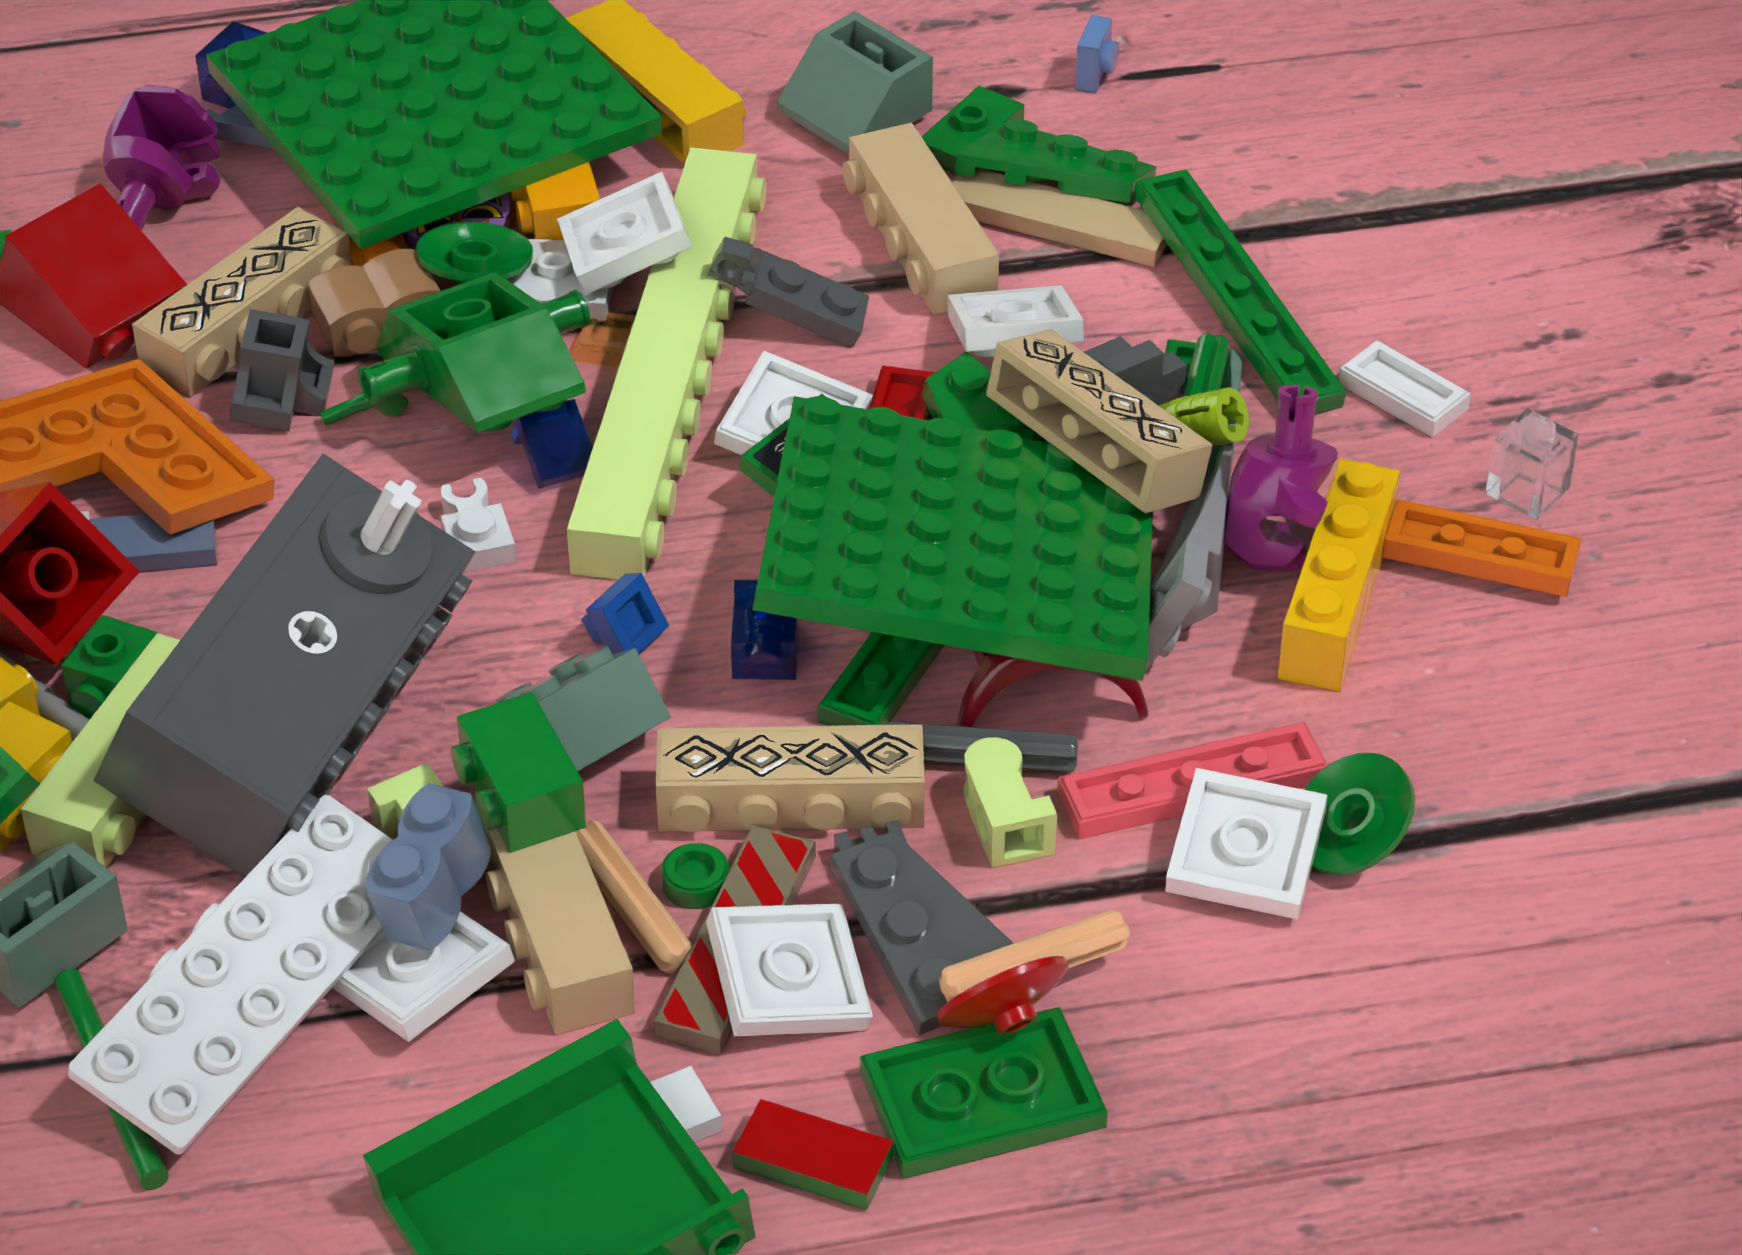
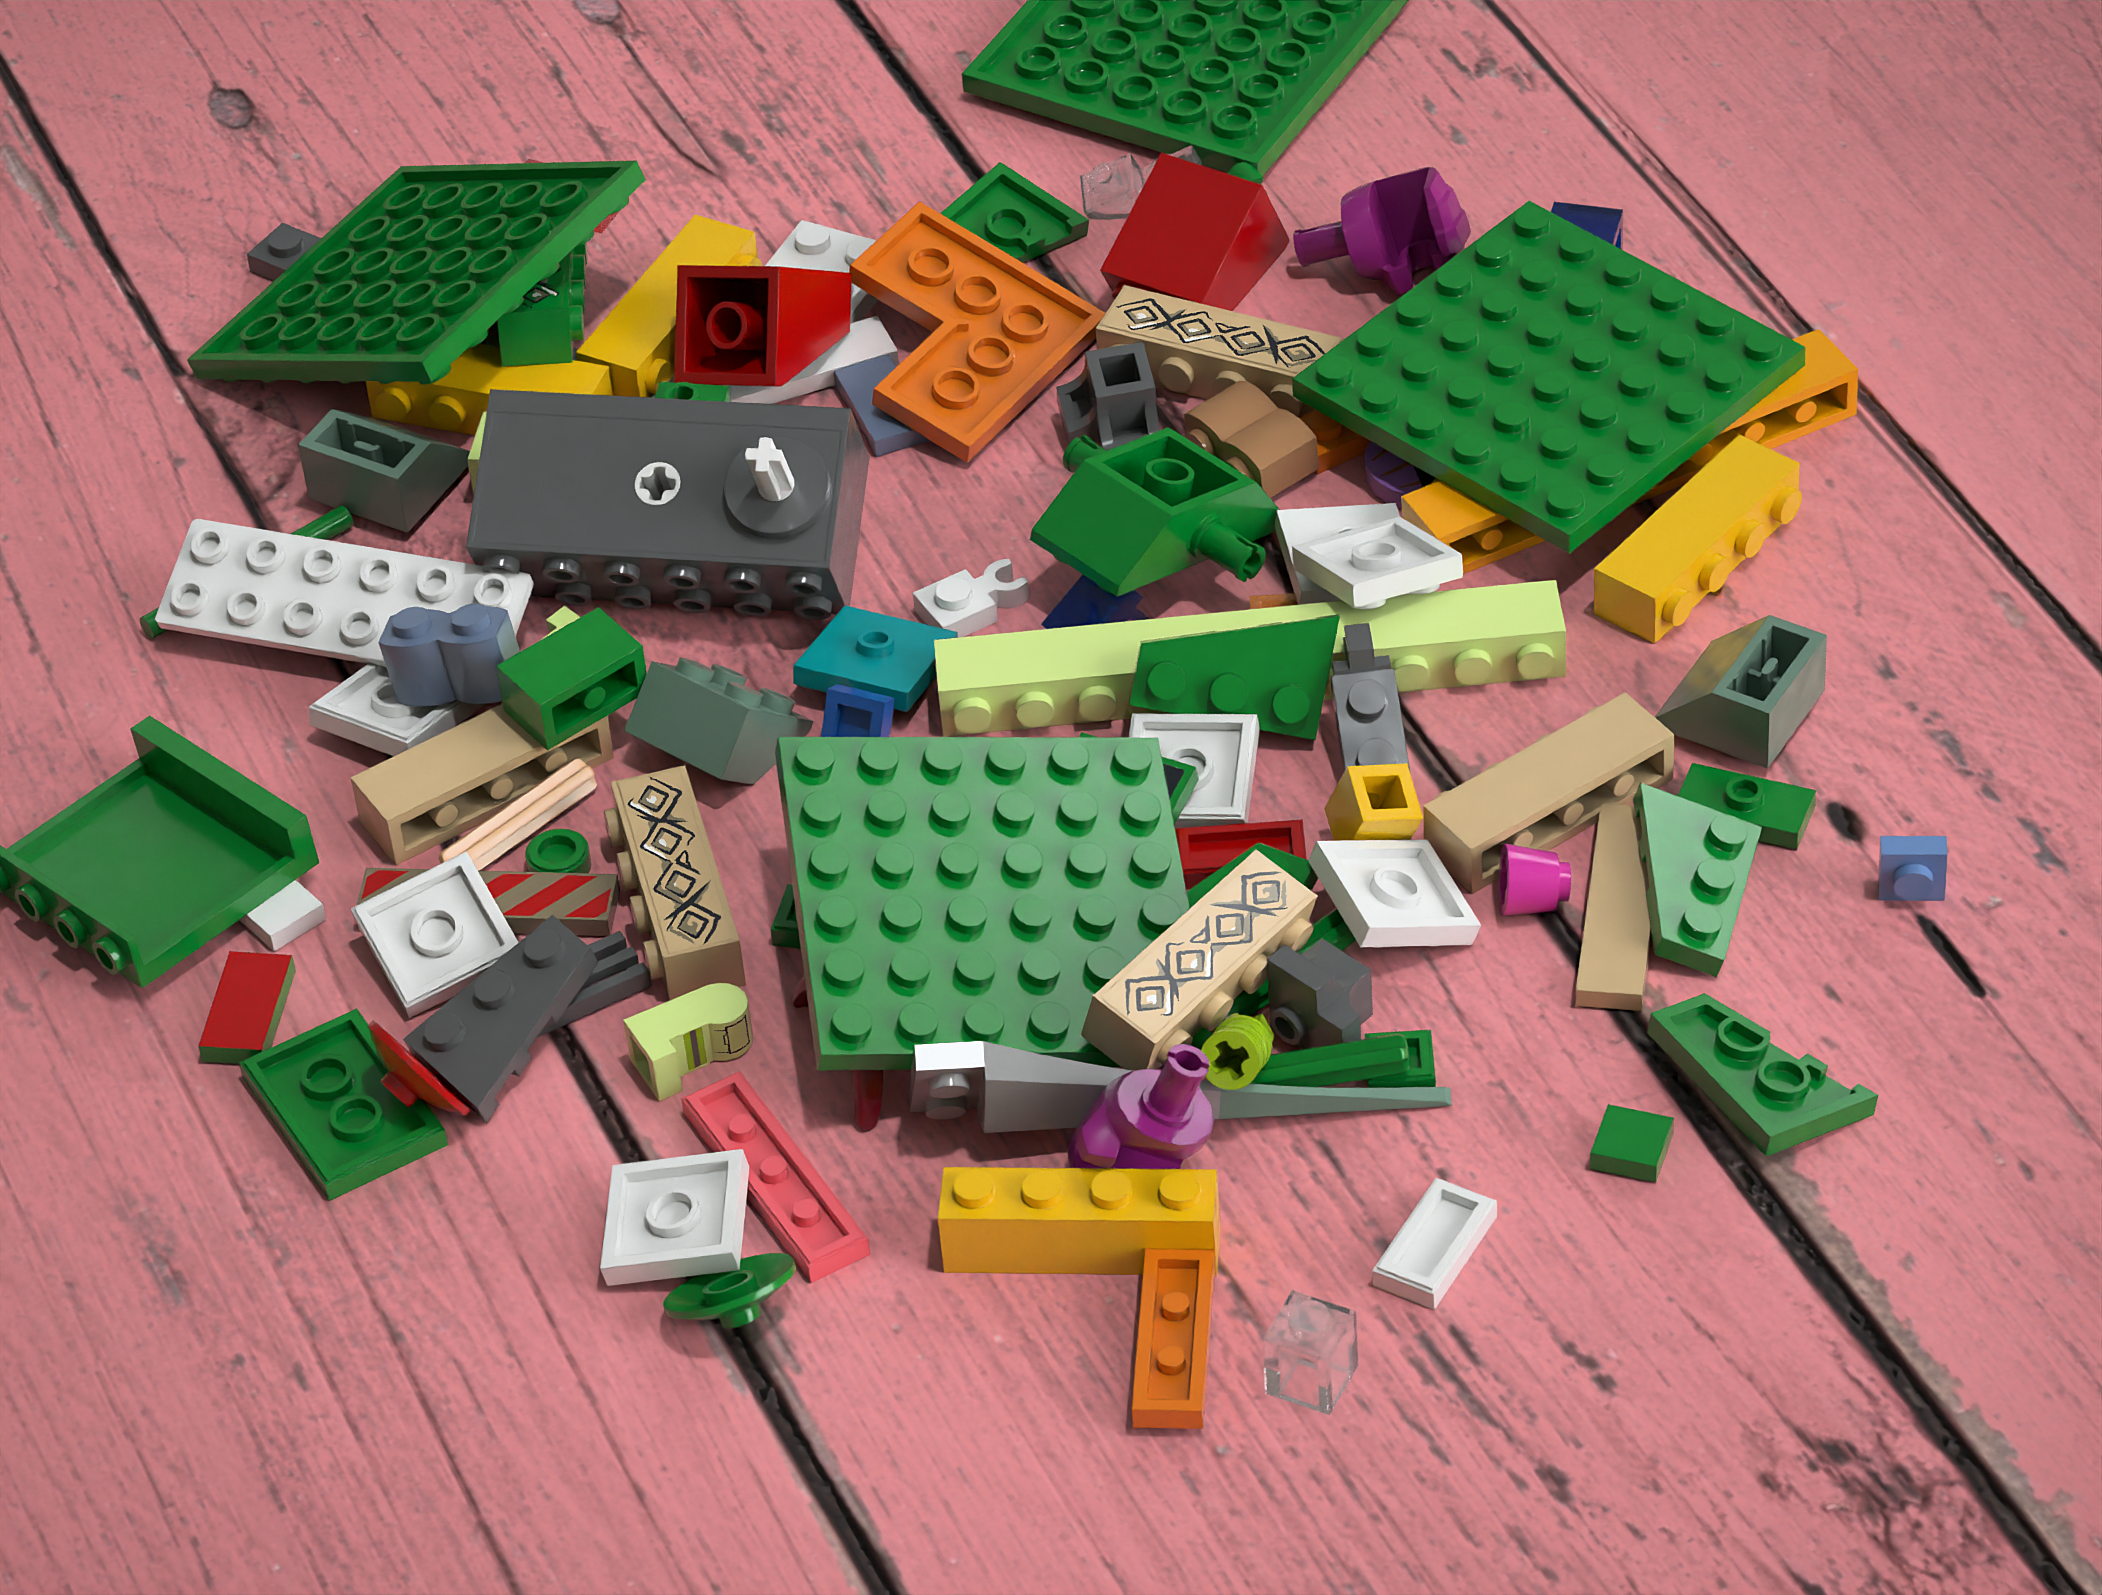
camera: 80 degrees right, 0 degrees up
green dish [416,222,533,284] -> none
dark grey axle [887,721,1078,773] -> none
light nougat axle [939,910,1130,1002] -> none
green tile [1134,169,1347,414] -> none
none -> teal plate [793,605,958,712]
none -> green wing [1129,614,1340,740]
none -> yellow brick [1324,763,1423,841]
none -> dark pink hat [1498,843,1571,916]
none -> green tile [1590,1104,1674,1182]
none -> green wing [1647,993,1878,1157]

